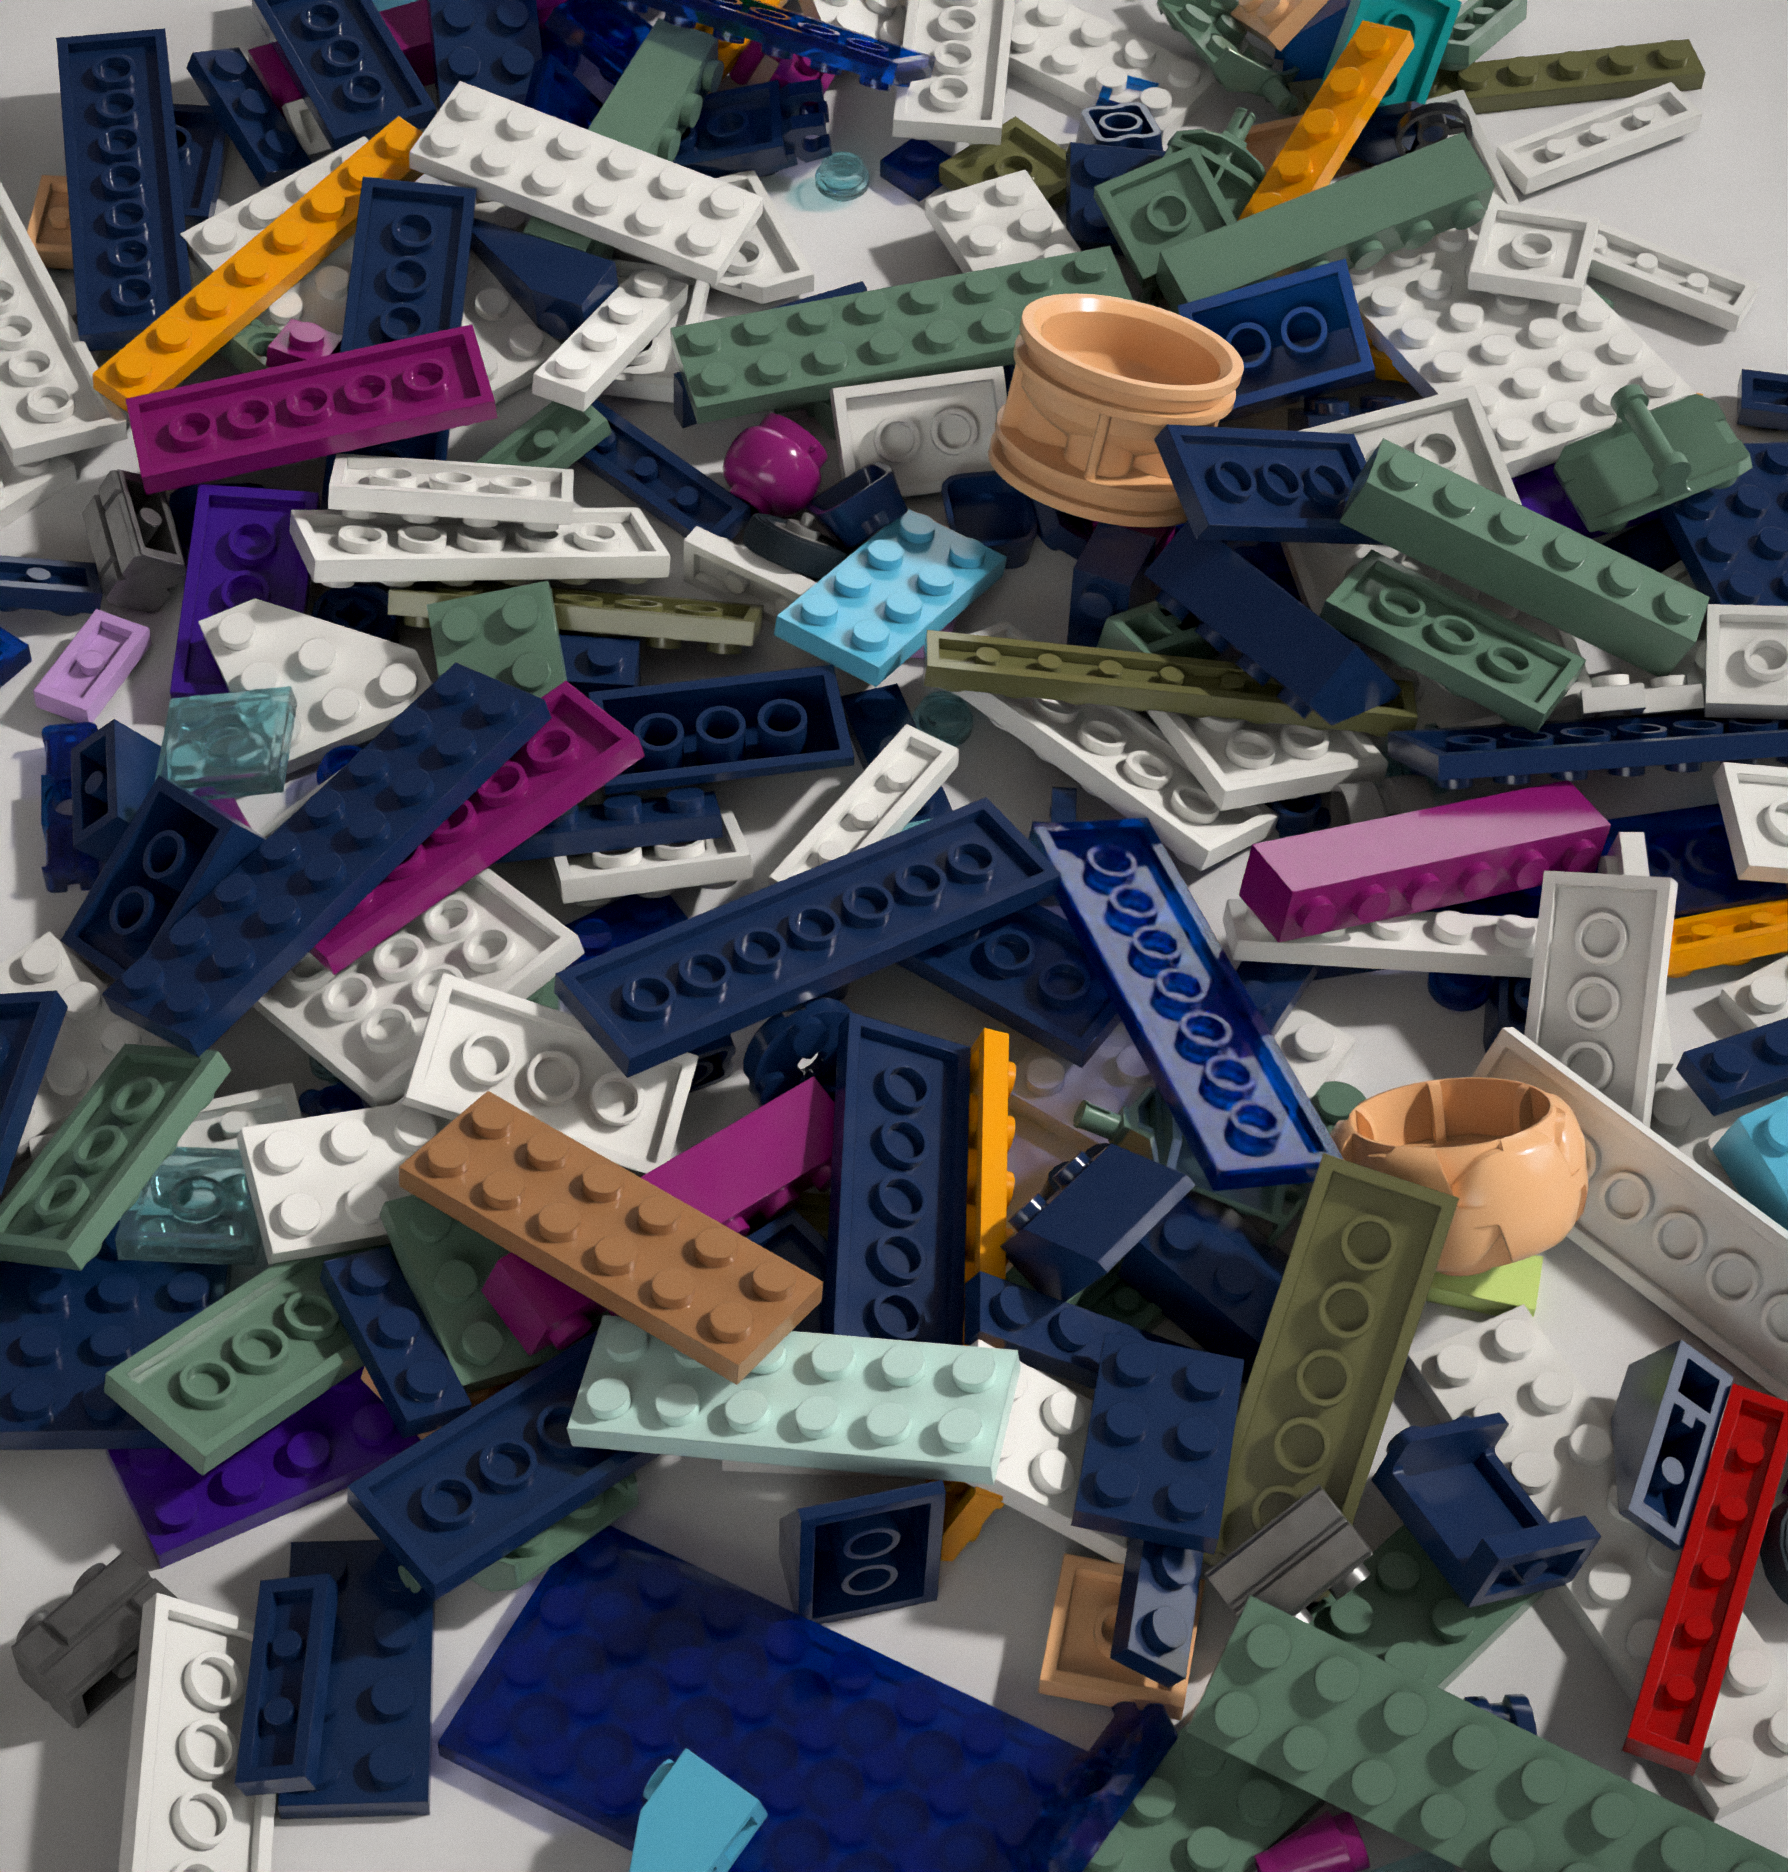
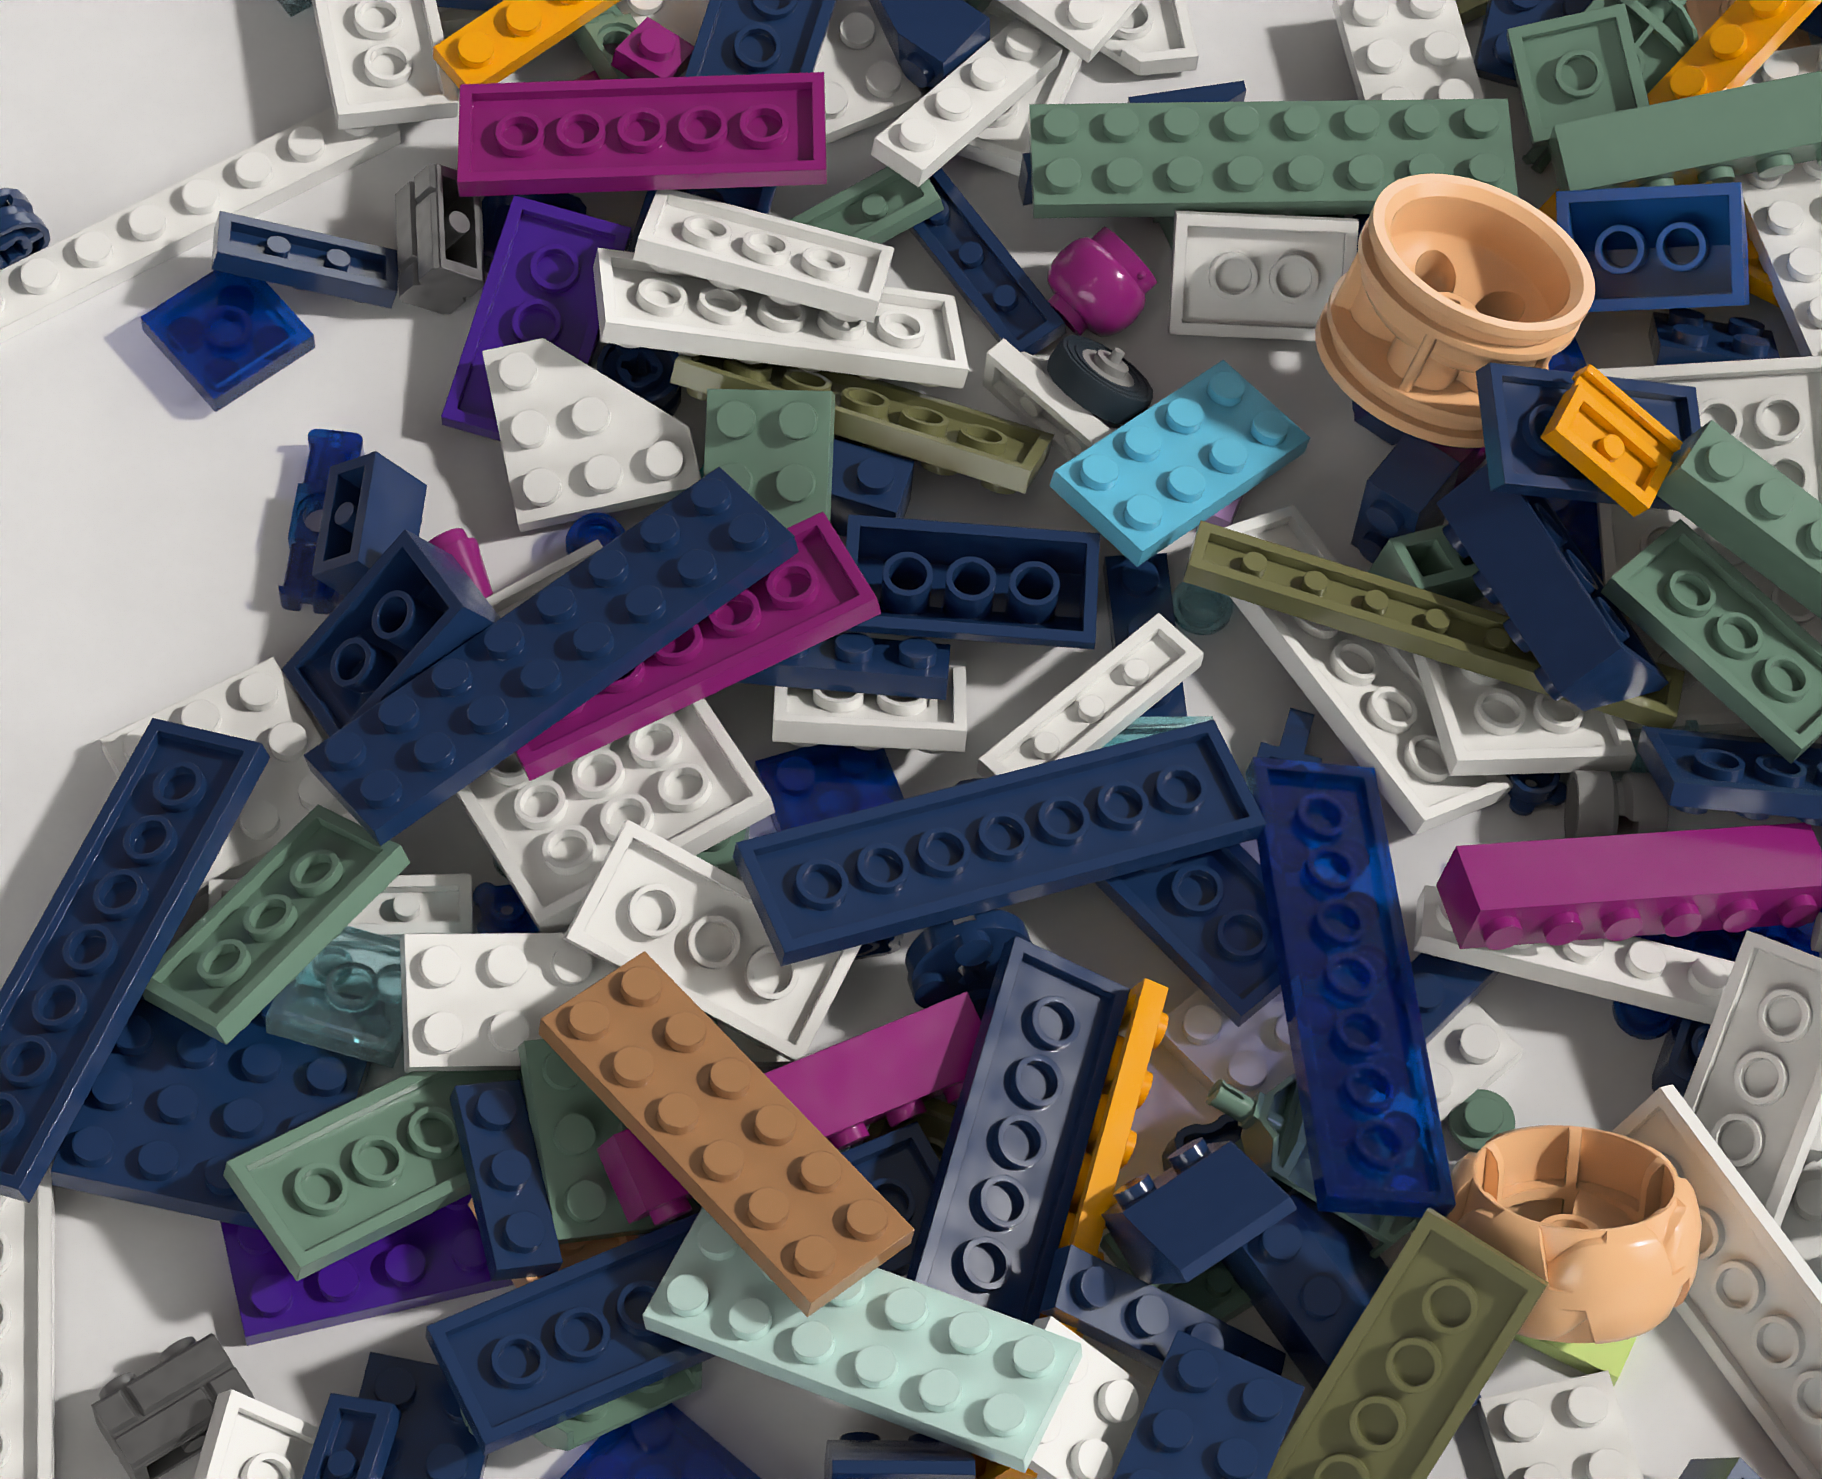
camera: 10 degrees right, 10 degrees up
lavender plate [33,609,152,727] -> none
clear light blue plate [155,686,297,800] -> none
dark blue piece [806,461,908,548] -> none
dark blue piece [941,470,1038,569] -> none
none -> light orange plate [1540,364,1683,517]

